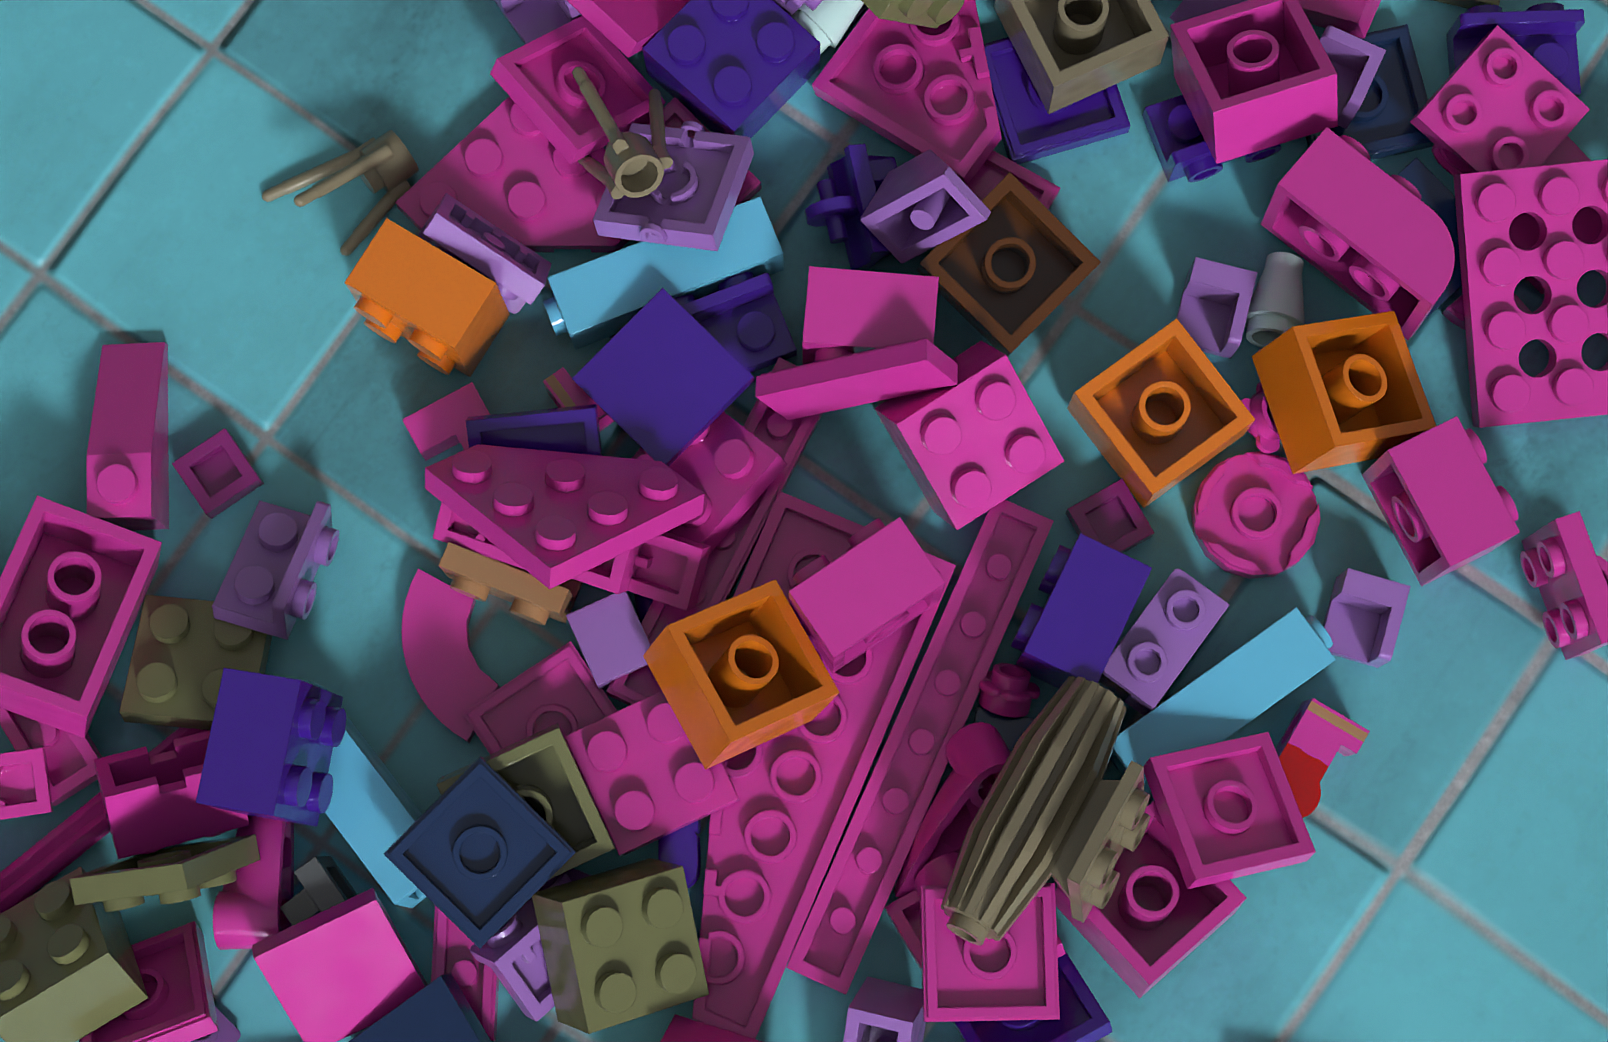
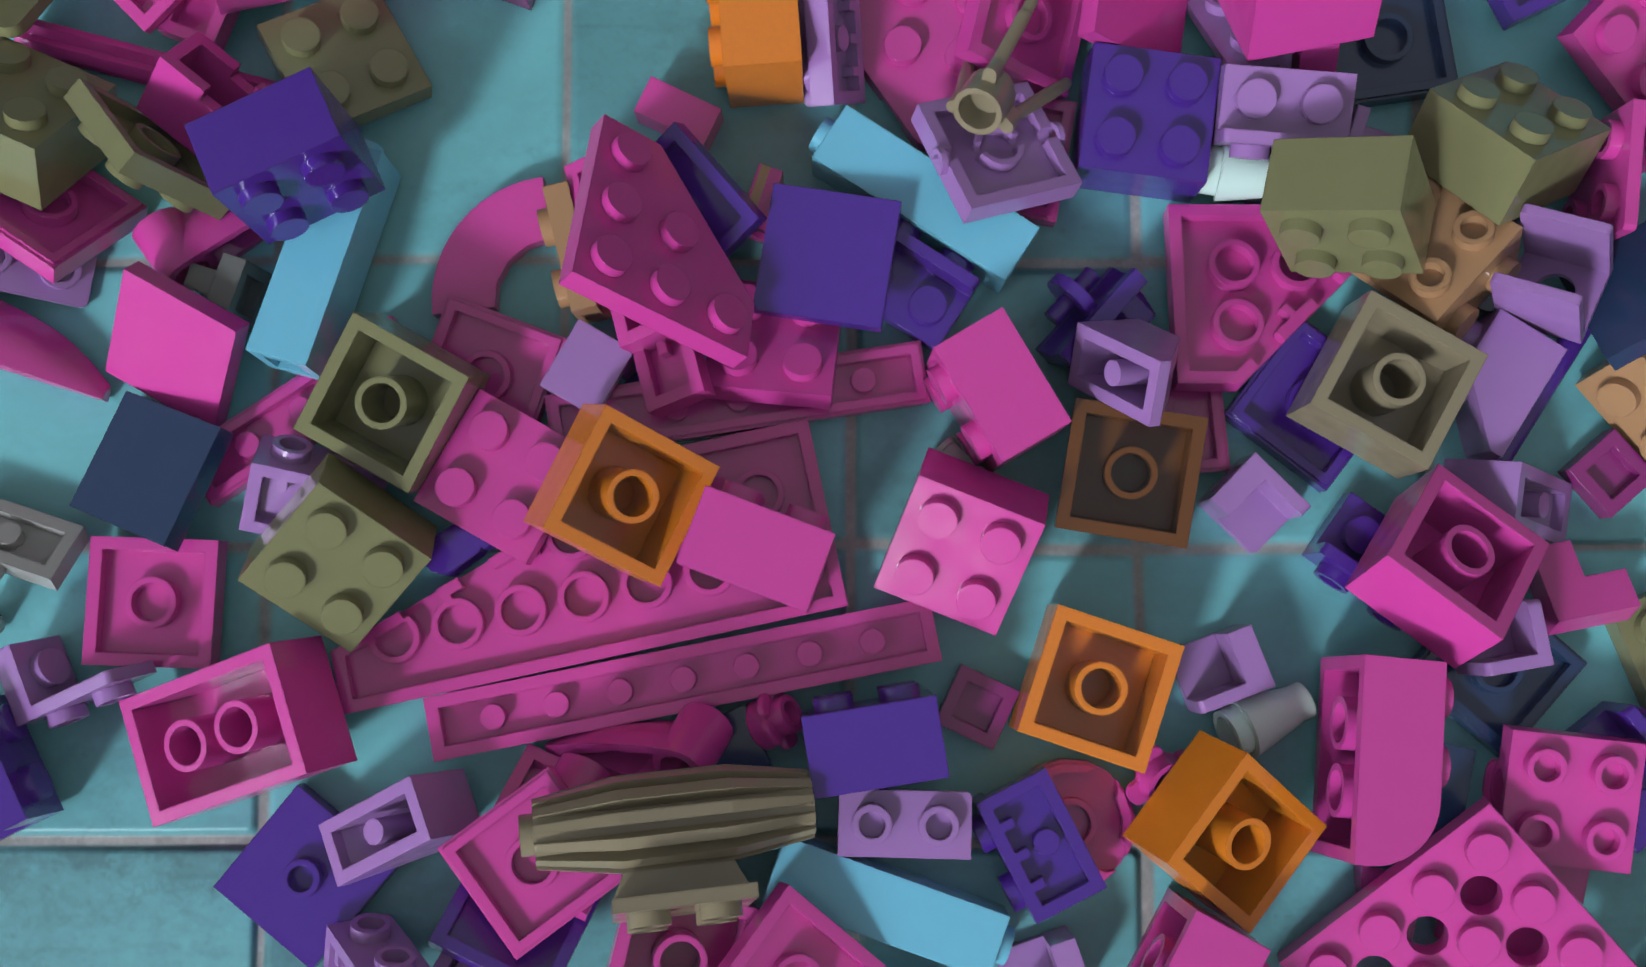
camera: 55 degrees right, 5 degrees up
medium lavender bracket [212,500,339,640] -> none
dark blue tile [384,756,576,949] -> none
dark pink tile [755,338,958,420] -> none
none -> dark purple bracket [972,766,1107,924]
none -> medium lavender panel [1197,452,1311,553]

